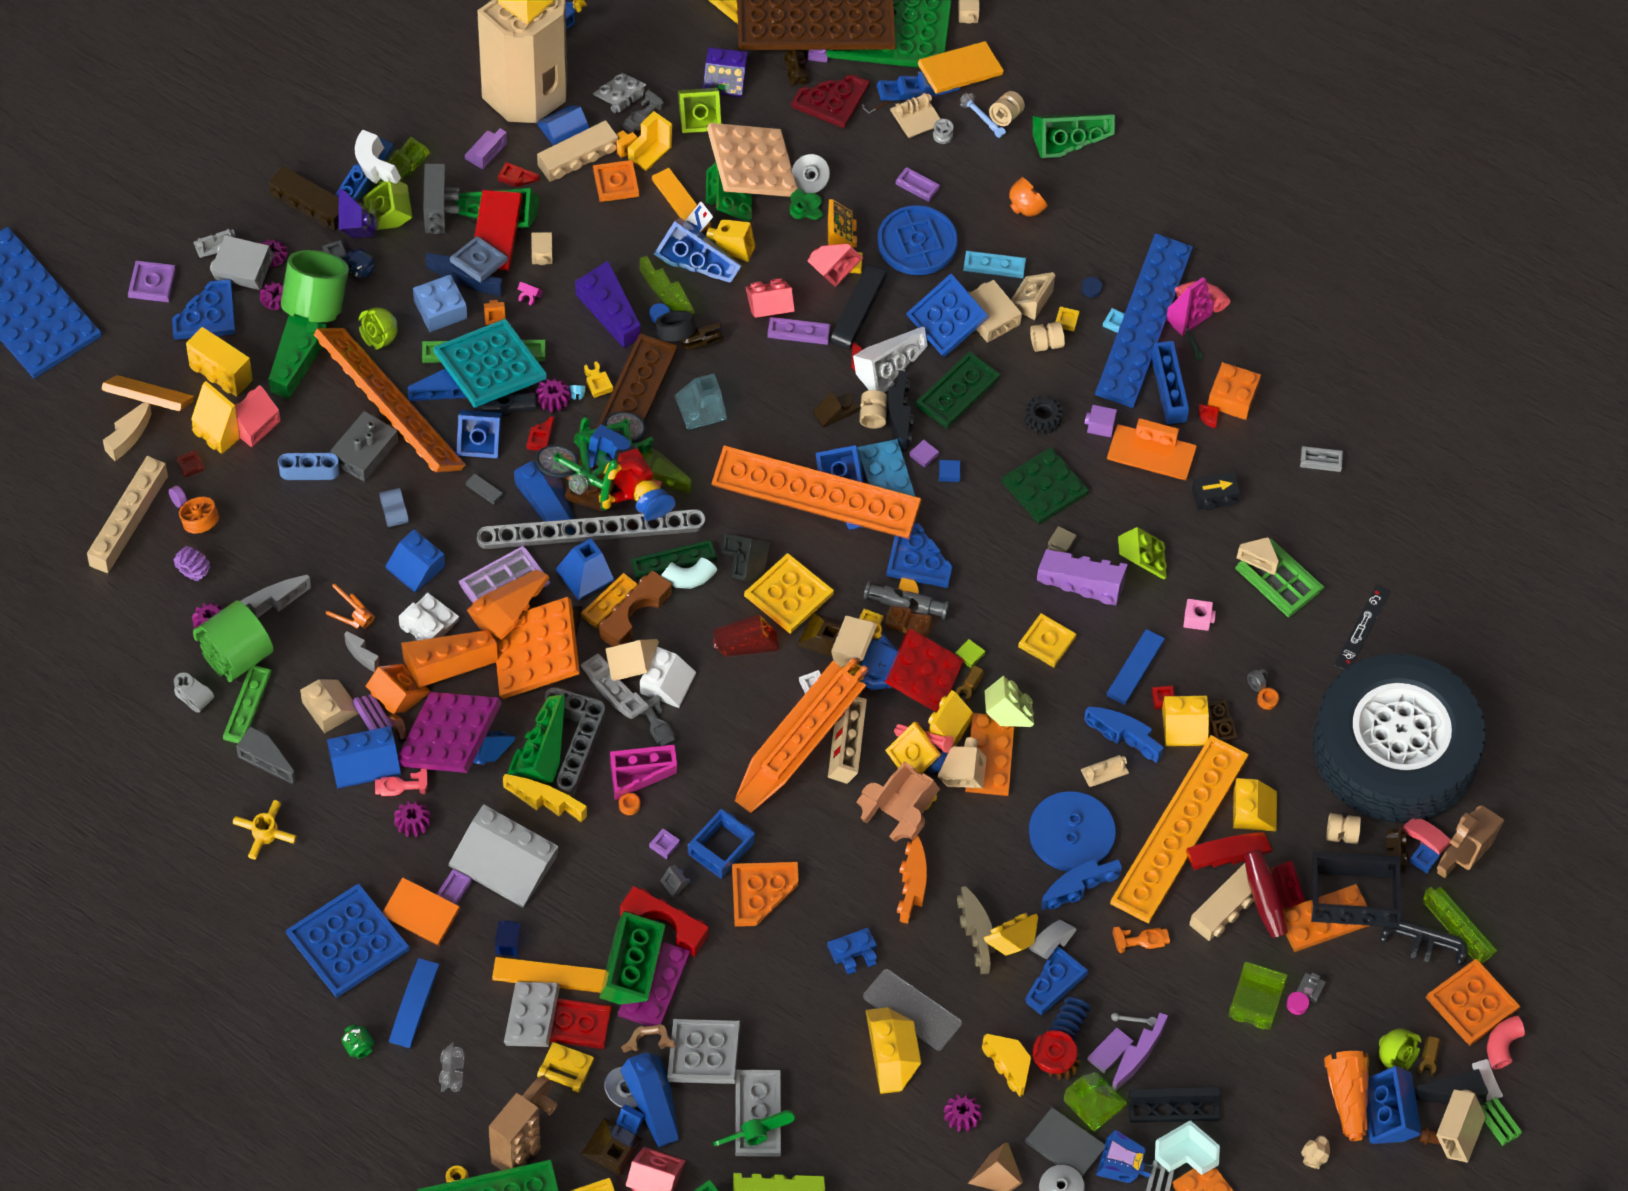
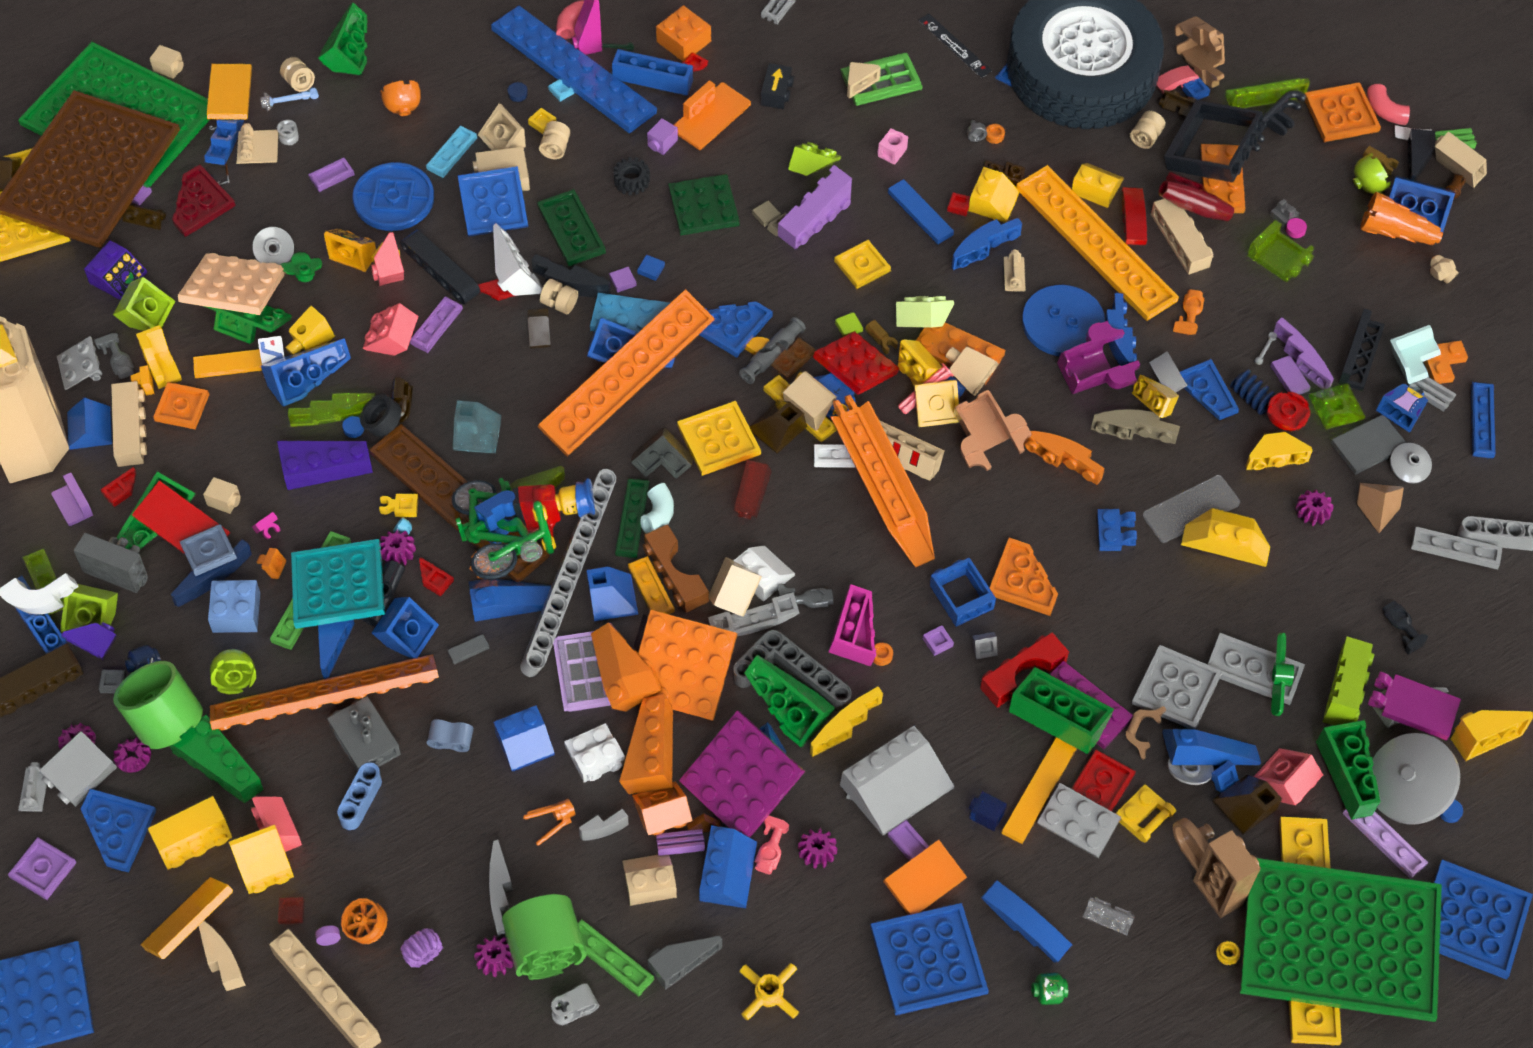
camera: 65 degrees left, 0 degrees up
none -> magenta piece [1057,321,1140,394]

